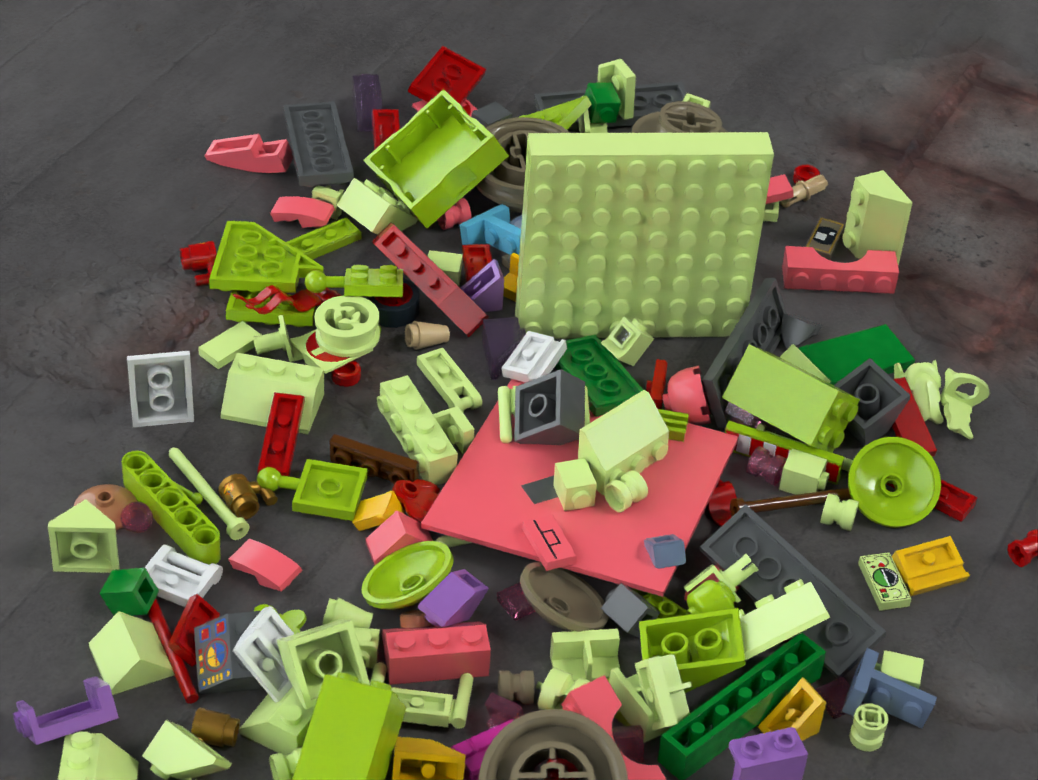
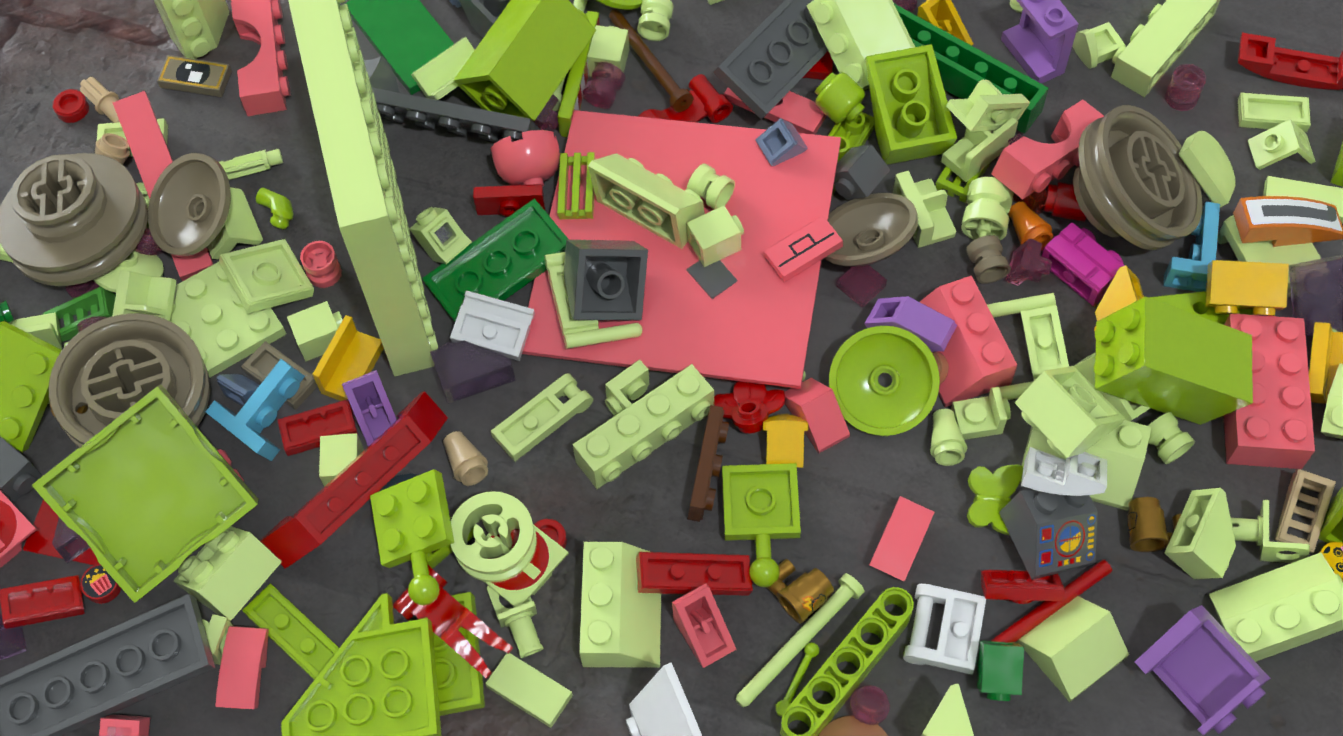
camera: 95 degrees left, 20 degrees up
yellowish green bracket [683,554,758,604] -> none
none -> coral slope [672,583,736,668]

